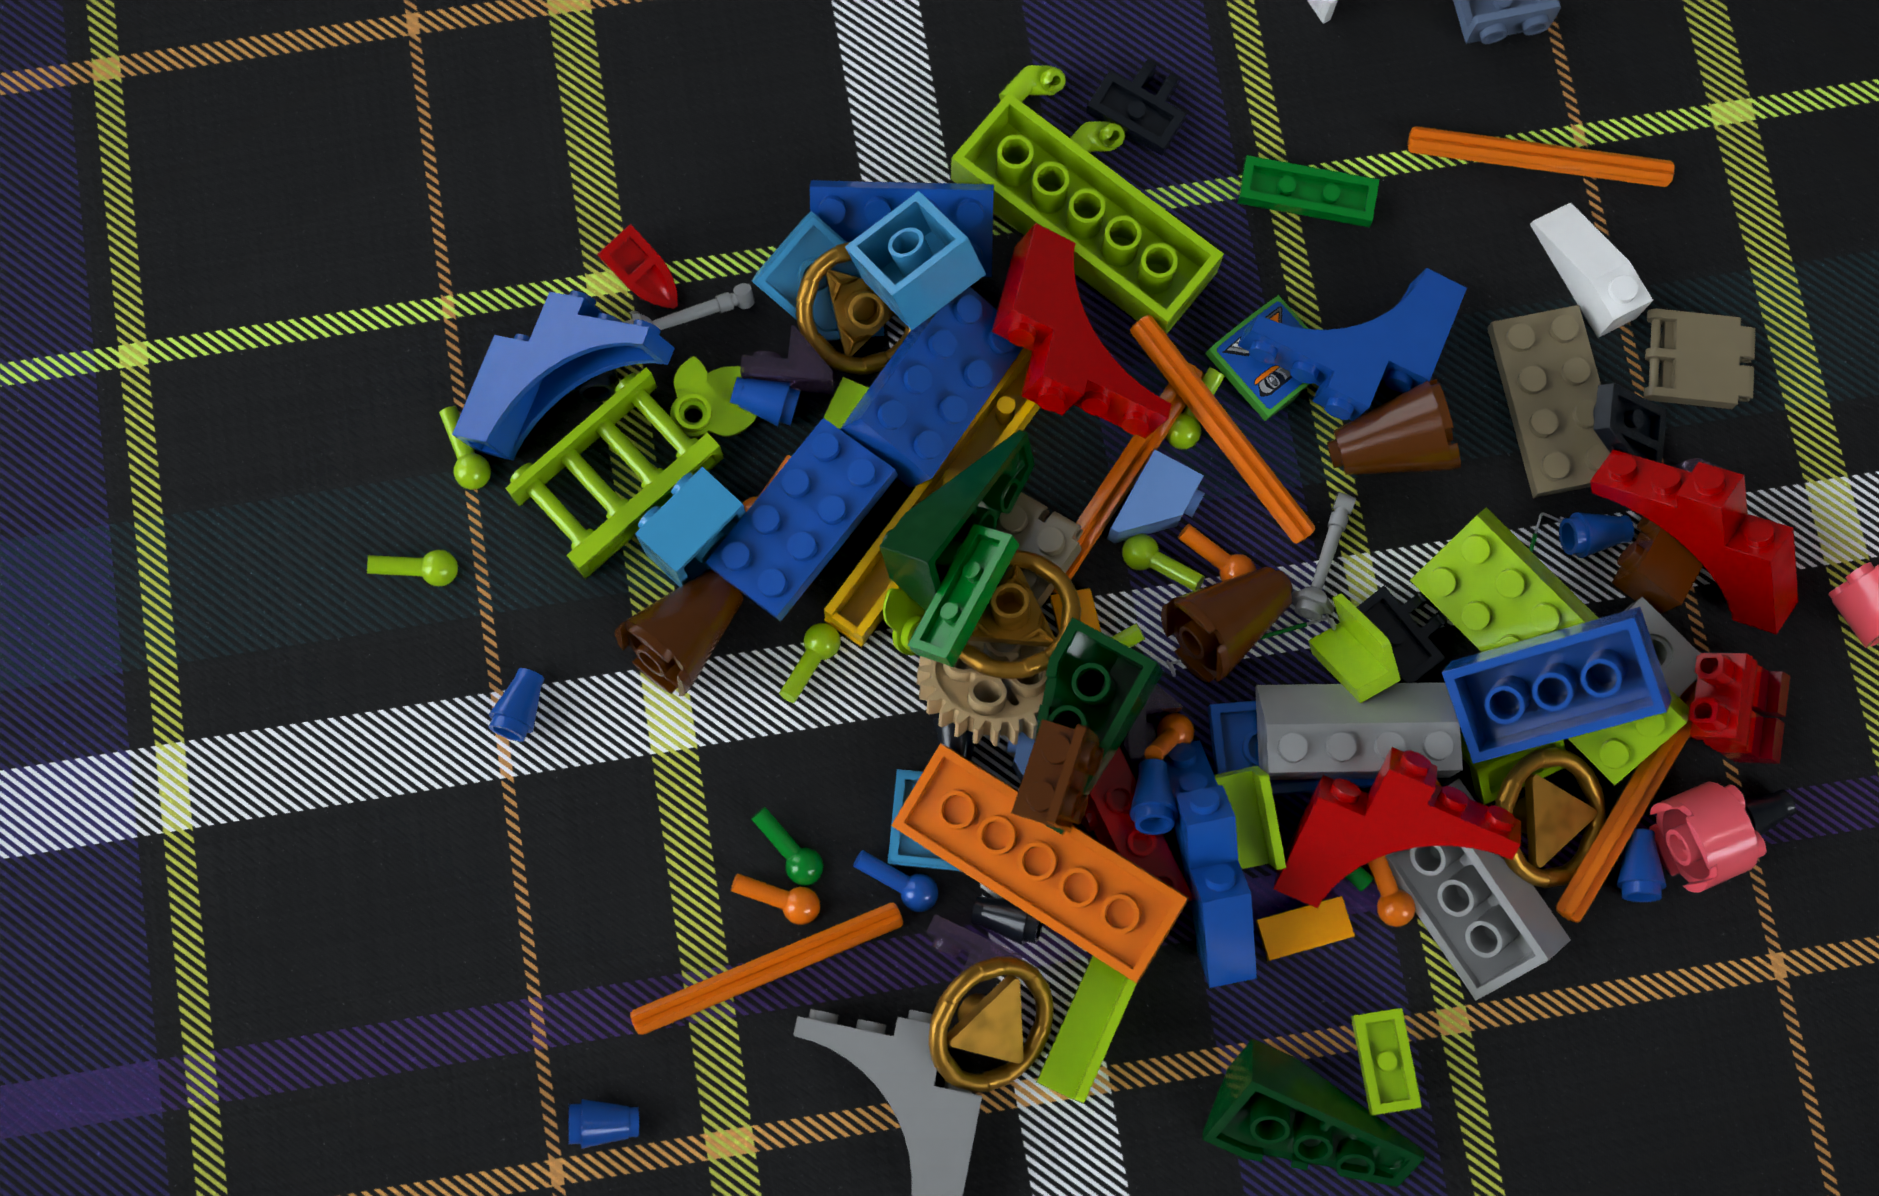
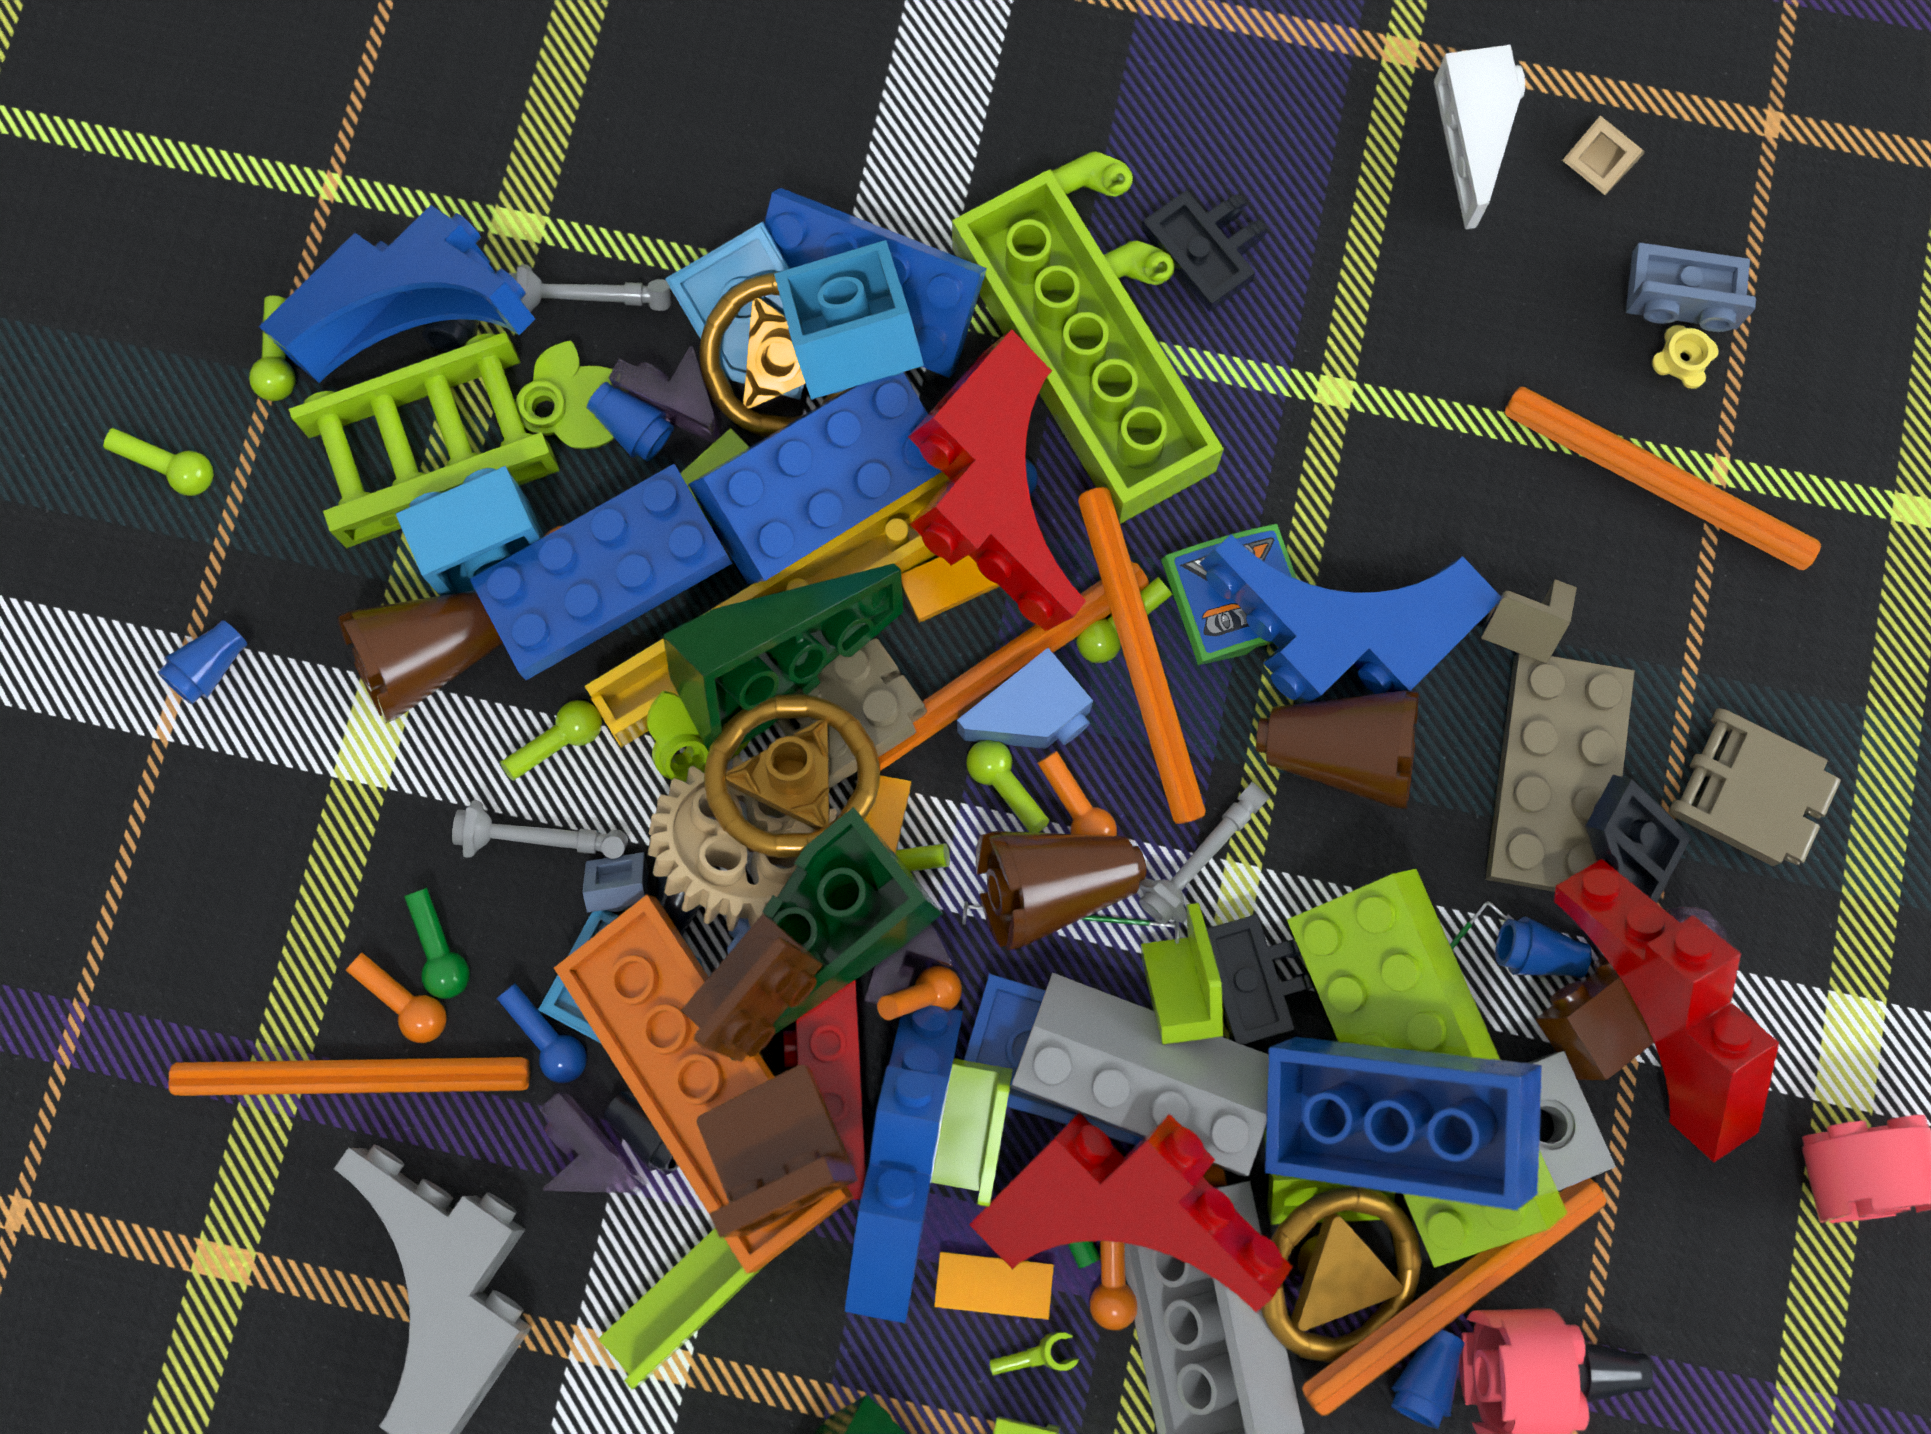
camera: 25 degrees right, 0 degrees up
blue cone [569,1099,639,1149] -> none
red plate [597,224,678,308] -> none
green plate [907,524,1020,667] -> none
pearl gold piece [929,956,1053,1092] -> none
blue cone [1130,759,1179,835] -> none
green plate [1237,155,1379,227] -> none
white slope [1530,202,1653,338] -> none
red hips [1688,653,1790,764] -> none
none -> light grey piece [452,800,628,859]
none -> sand blue plate [582,852,649,913]
none -> reddish brown bracket [697,1064,858,1238]
none -> light orange piece [901,555,1000,623]
none -> lime hand [989,1332,1079,1376]
none -> dark tan panel [1481,579,1577,664]
none -> light yellow plate [1652,325,1718,389]

